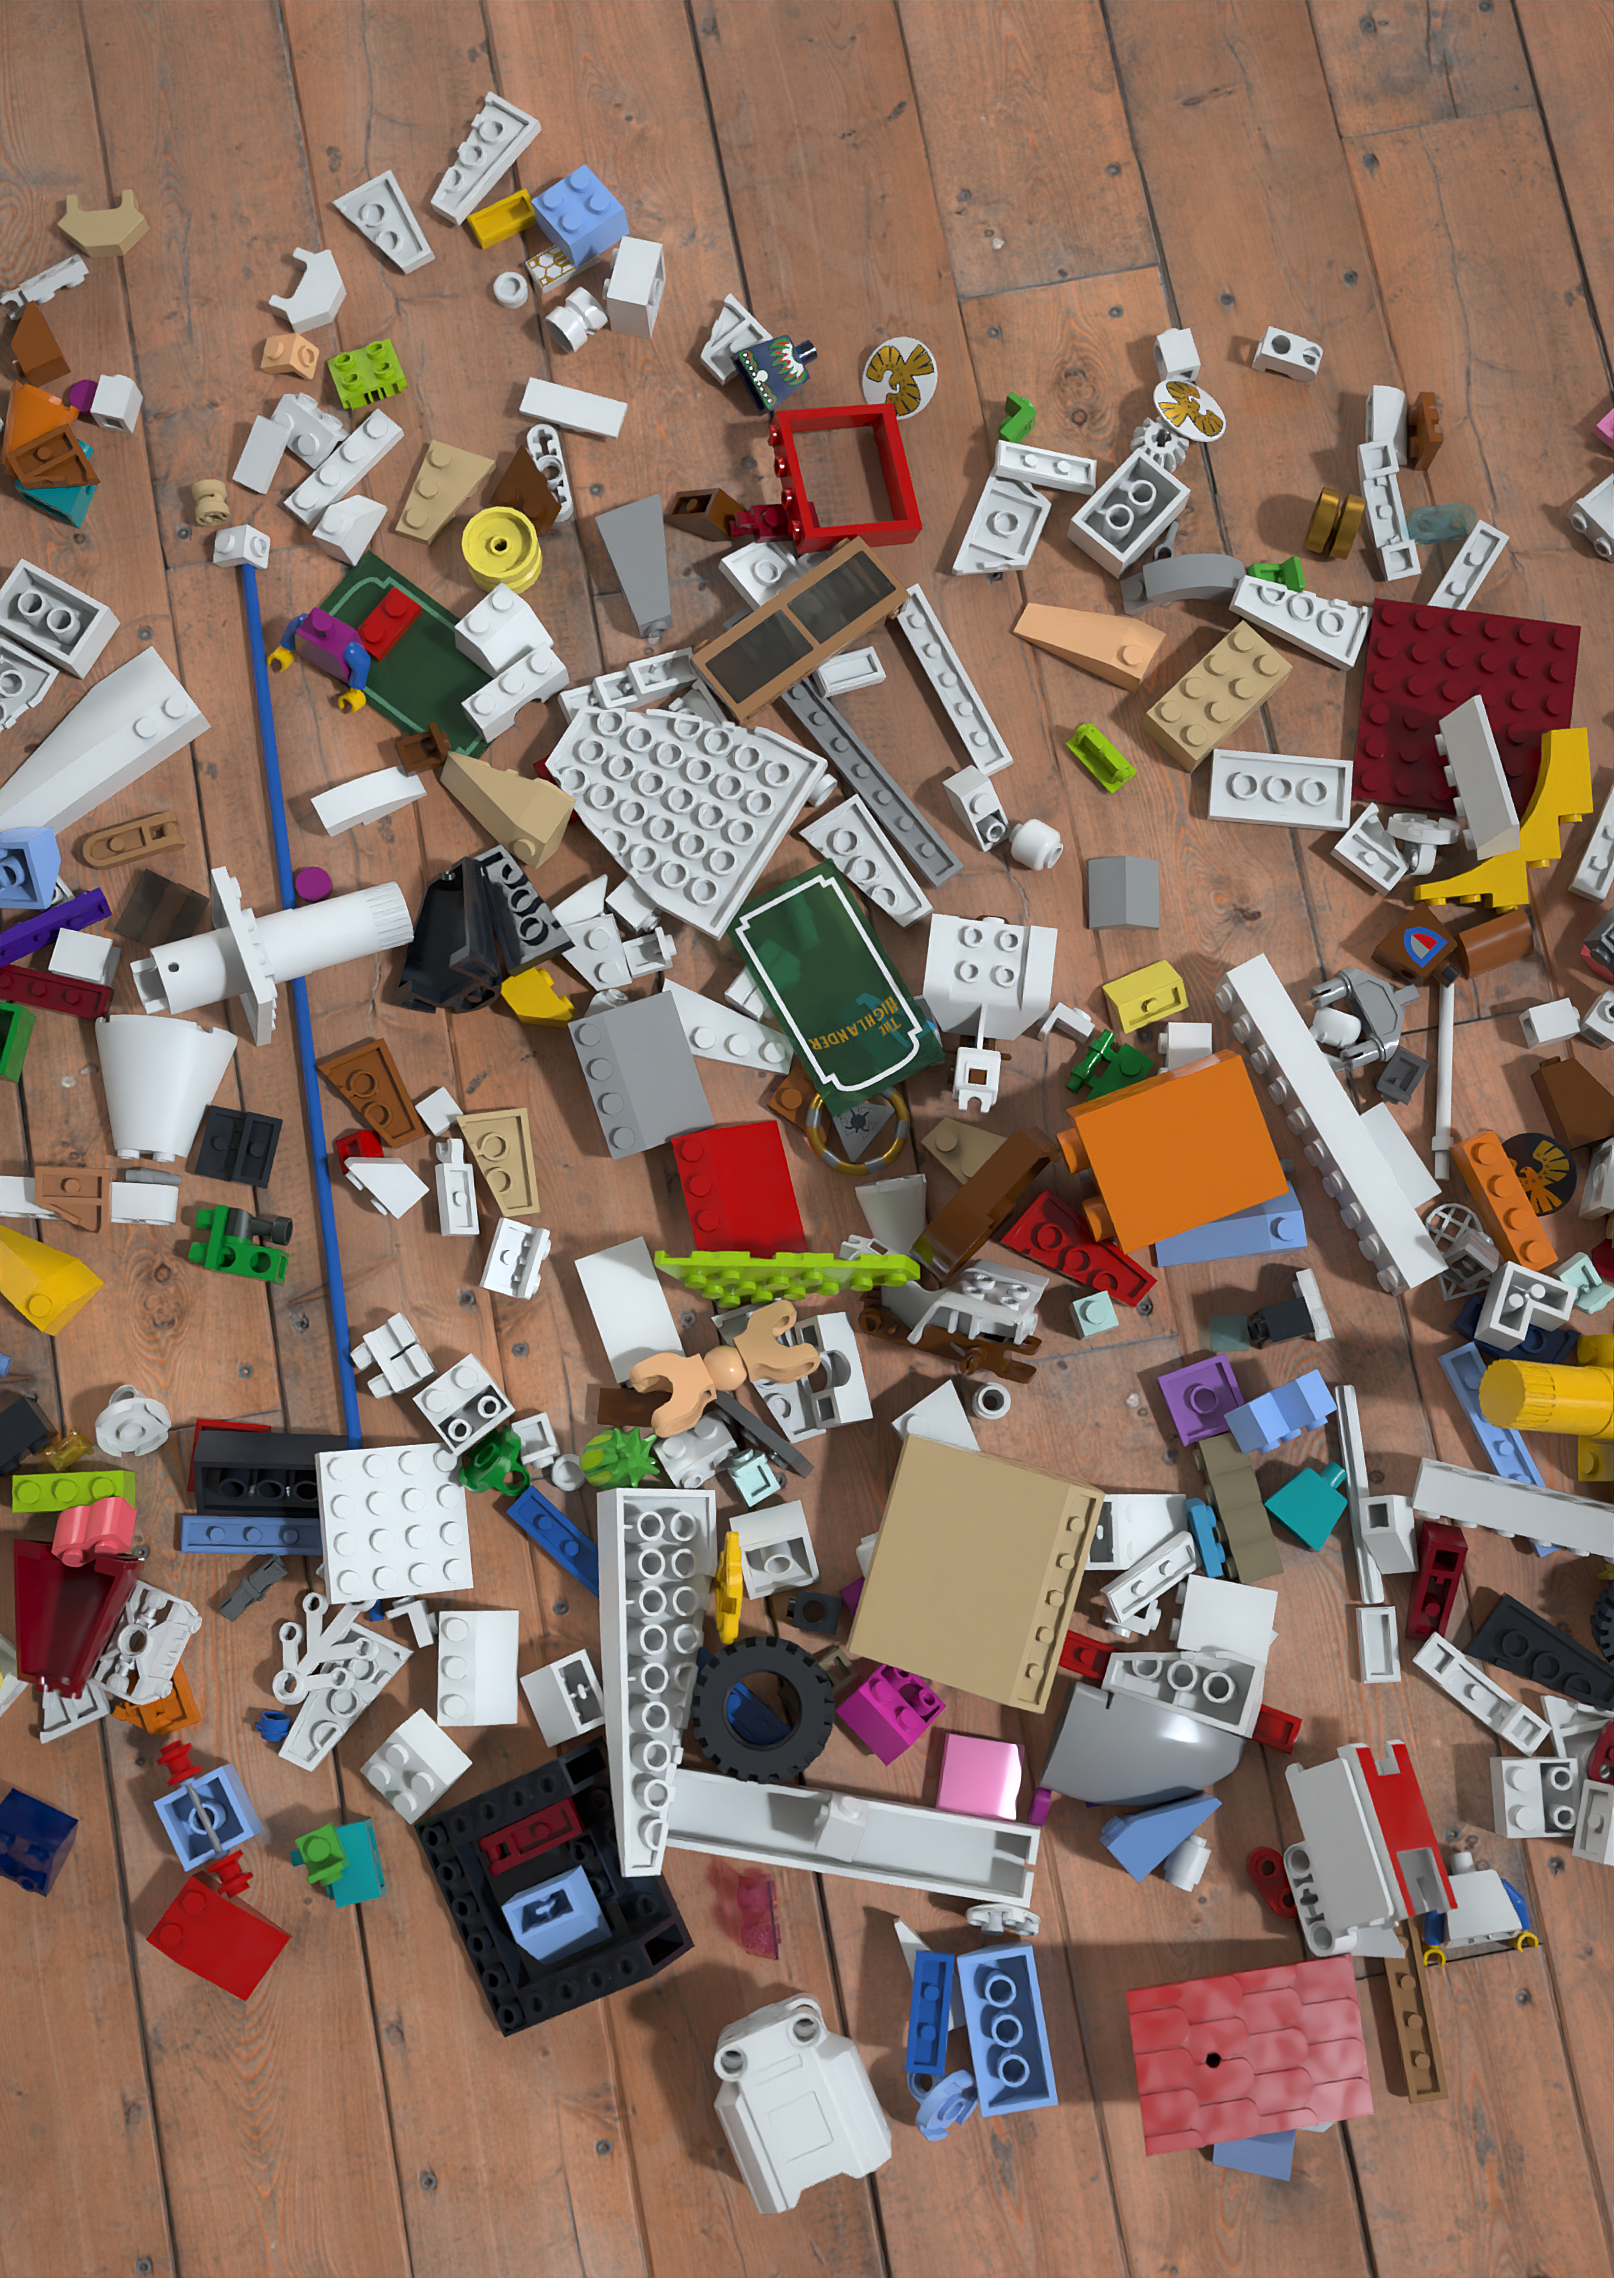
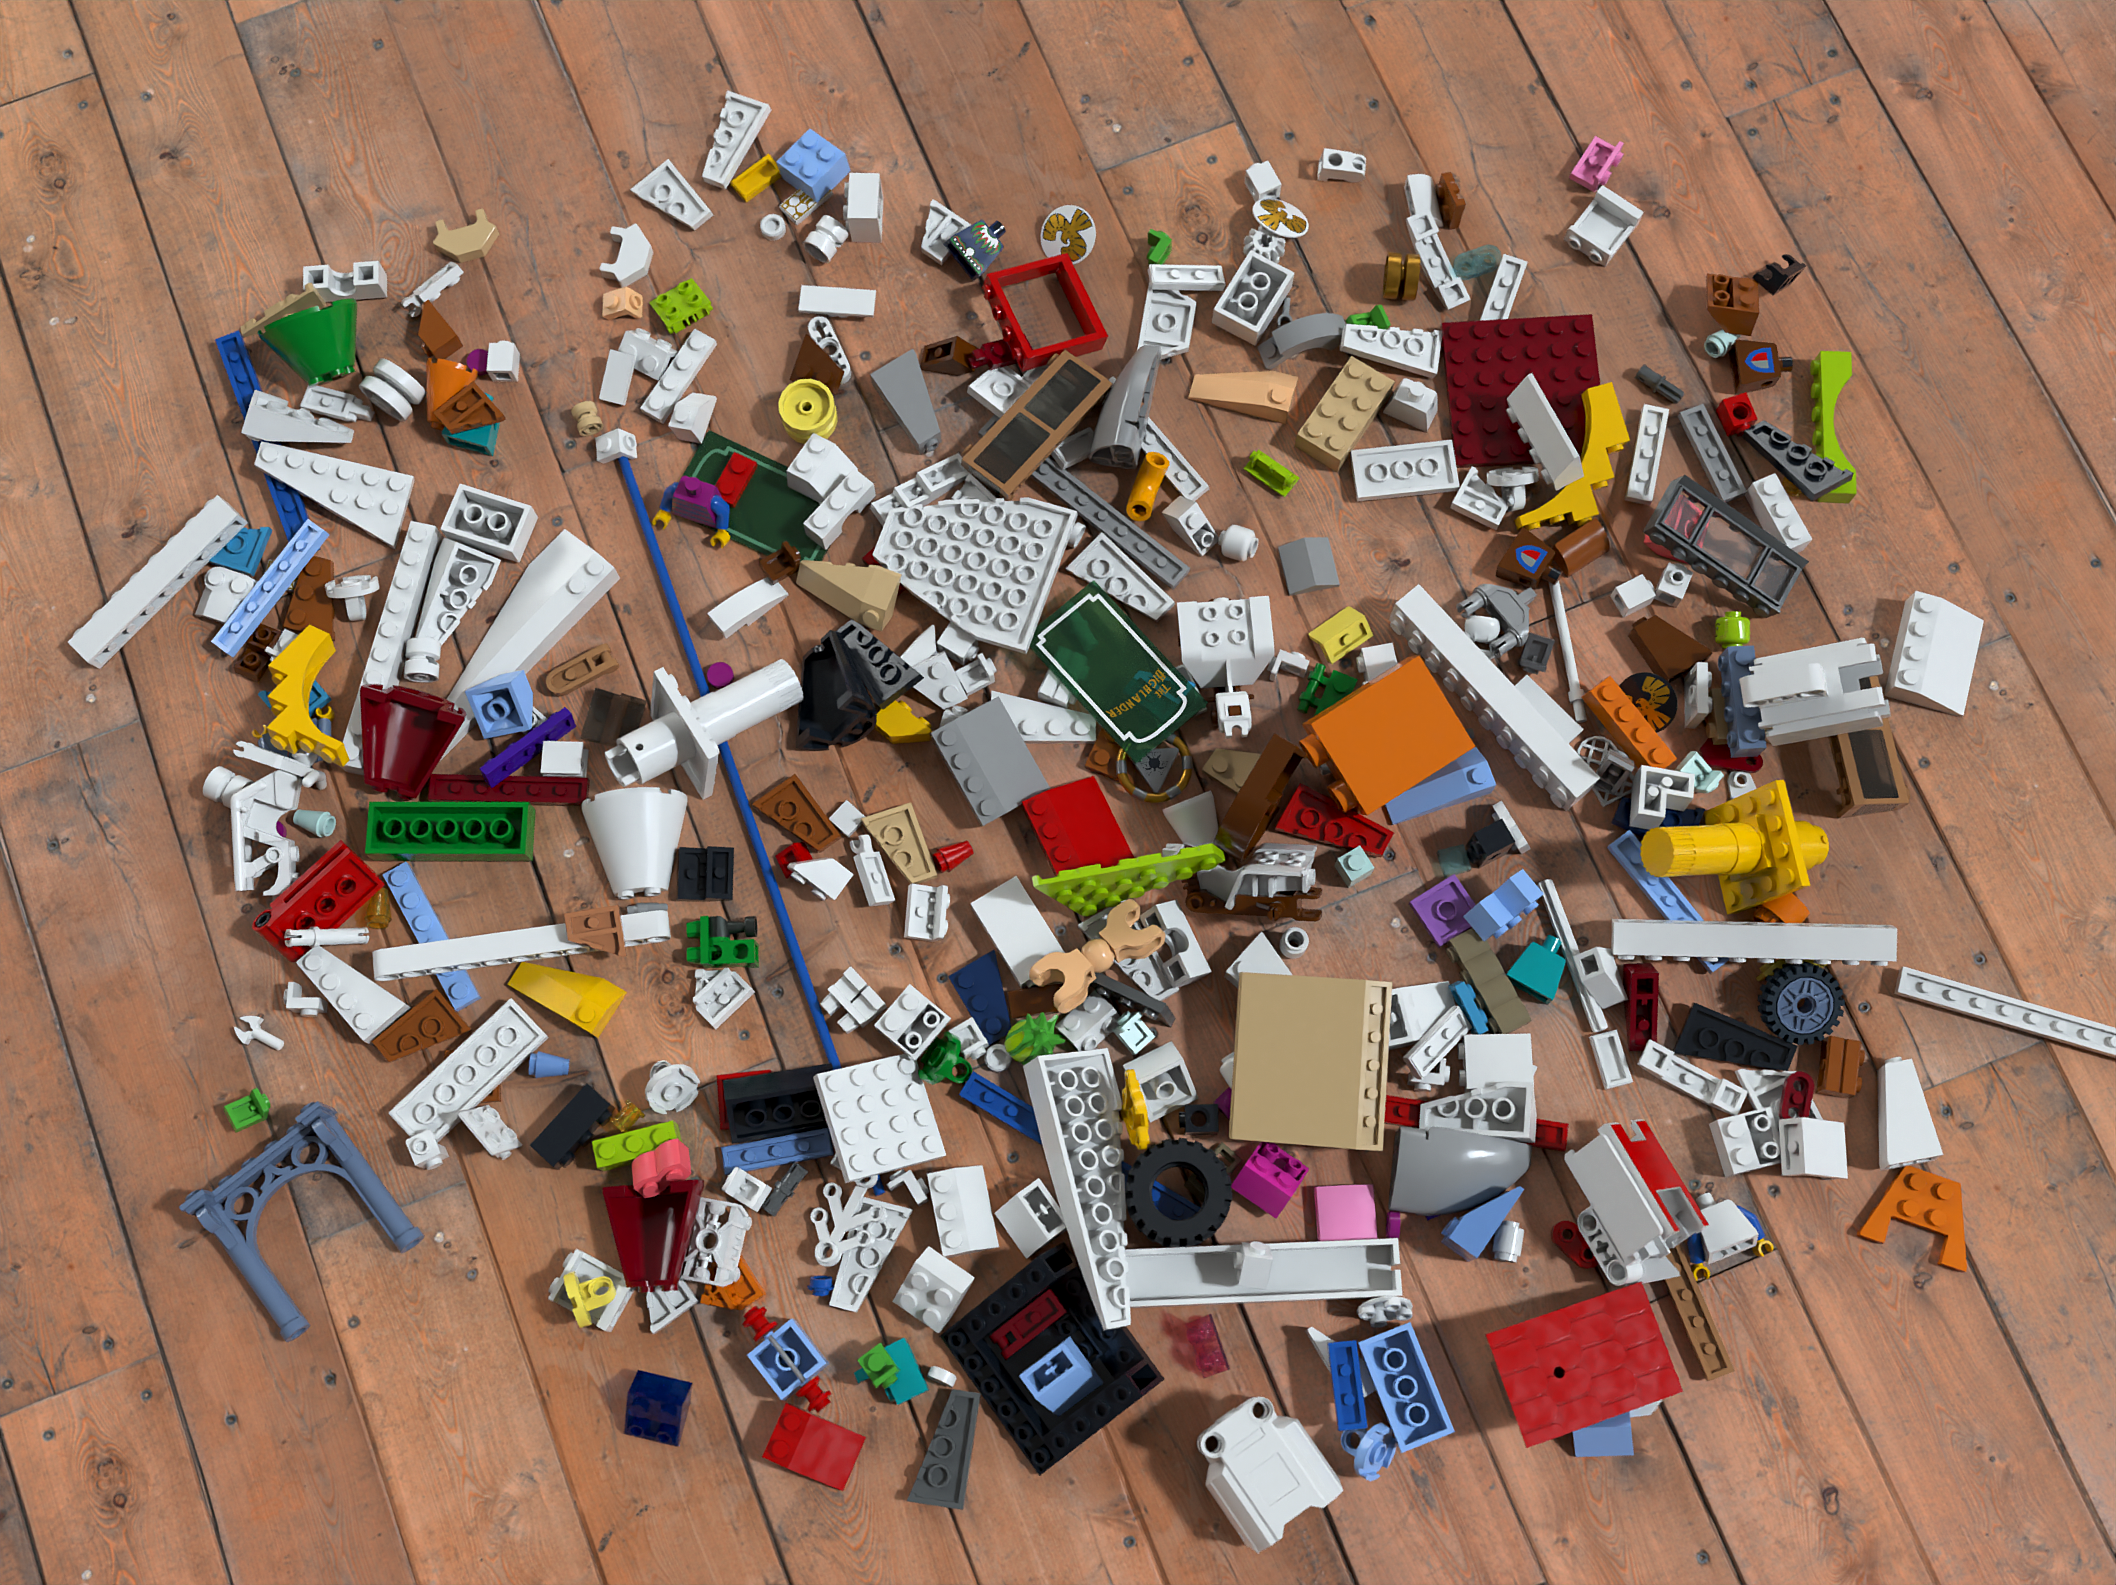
camera: 10 degrees left, 5 degrees down
tan wing [396,440,497,546] -> none
none -> white slope [693,968,755,1029]
none -> white bracket [722,1166,772,1212]
none -> dark grey wing [907,1389,981,1510]
none -> white tile [927,1366,957,1388]
none -> red cone [932,840,974,873]
none -> dark blue wing [948,949,1011,1047]
none -> light grey panel [1089,345,1162,469]
none -> light orange cylinder [1126,452,1170,522]
none -> white torso [1383,378,1438,432]

